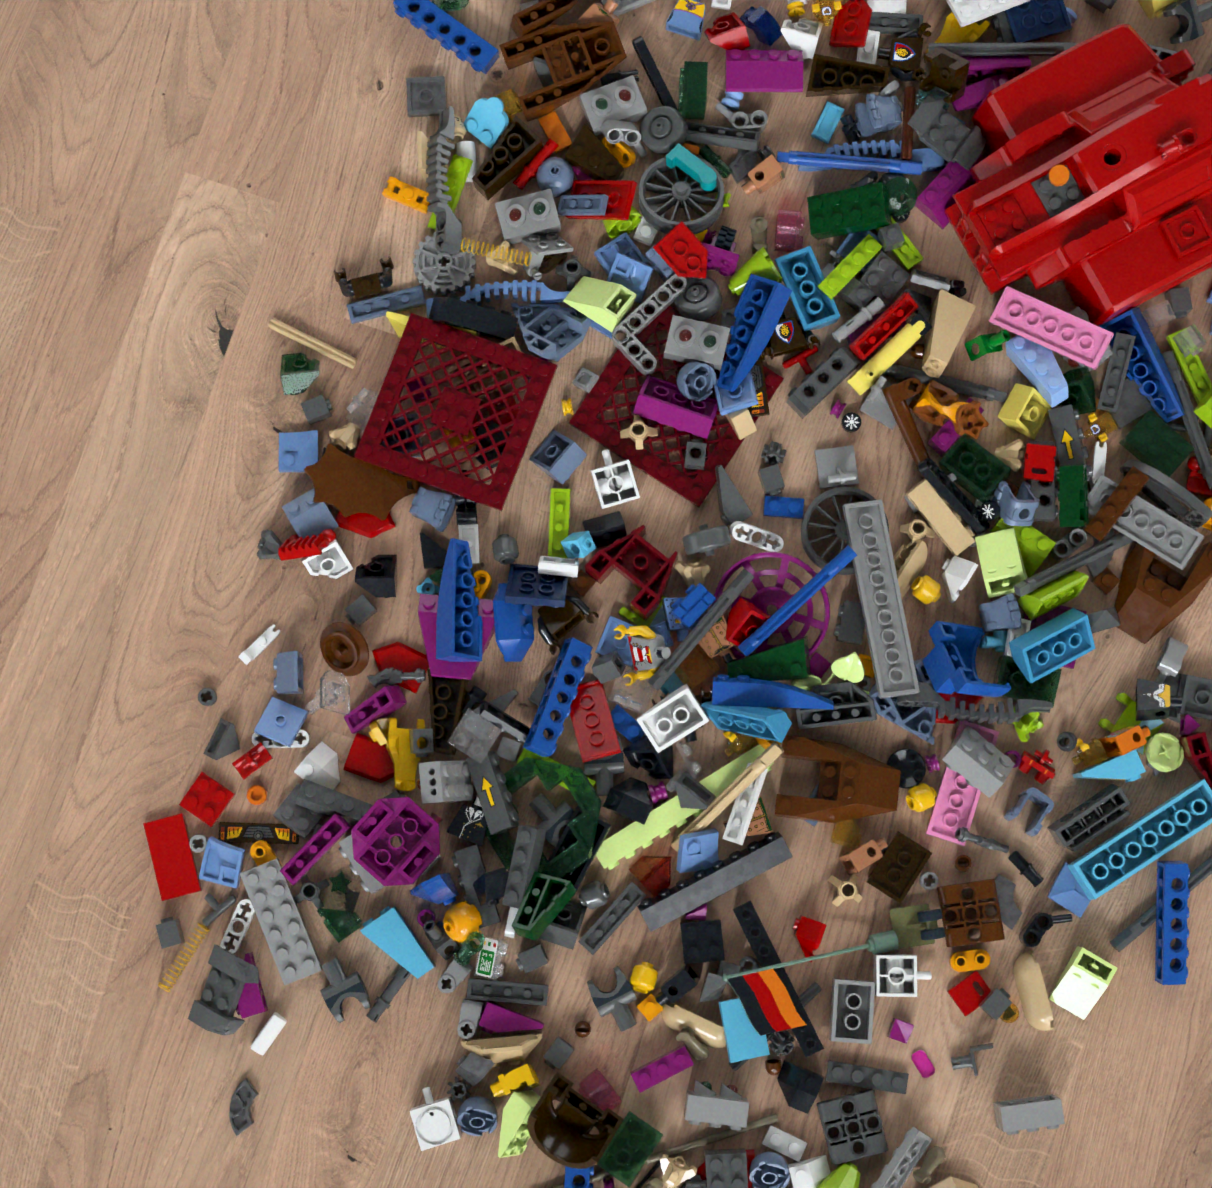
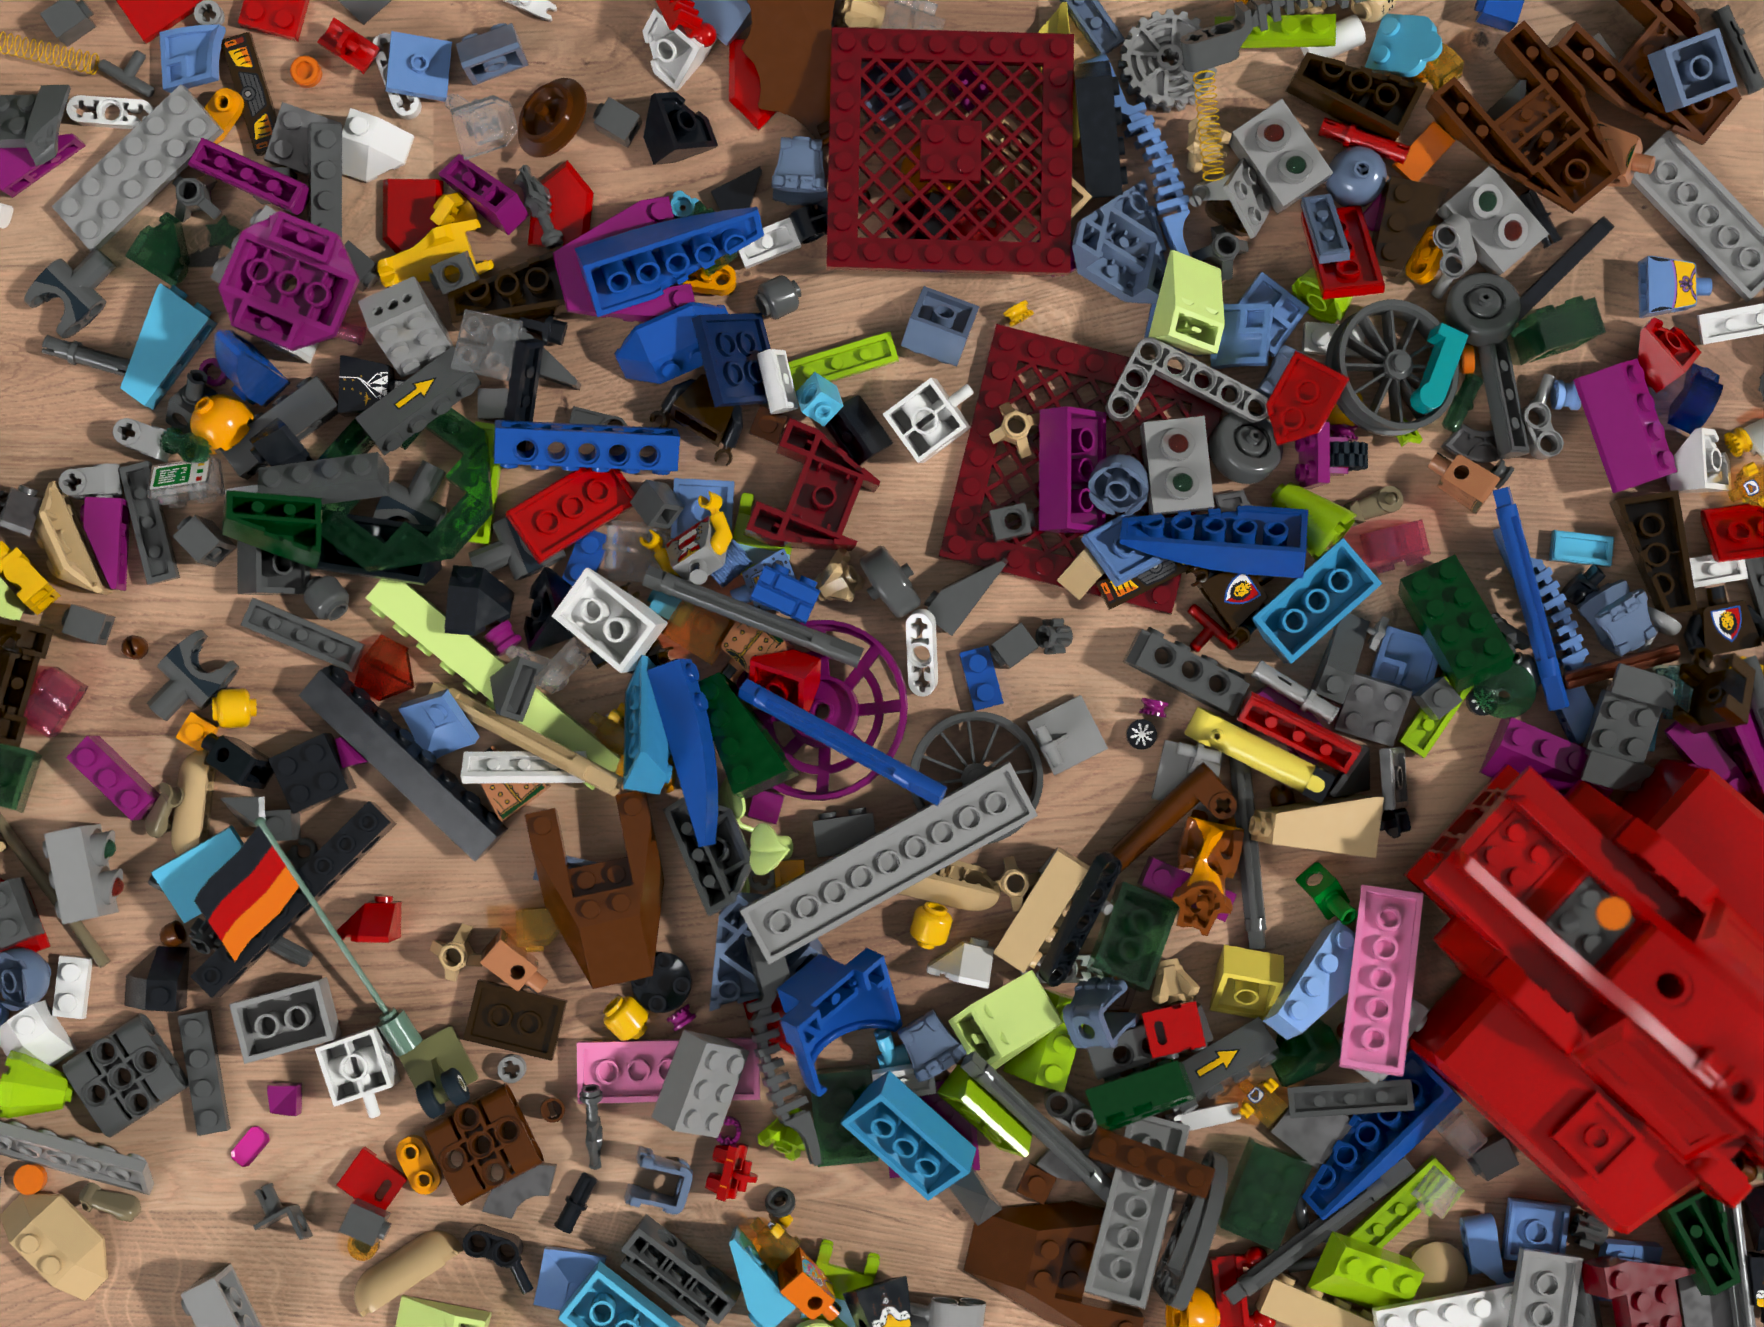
camera: 60 degrees right, 5 degrees up
light grey tile [572,367,600,393] -> none
lime plate [817,234,883,300] -> none
black tile [980,500,1000,521] -> none

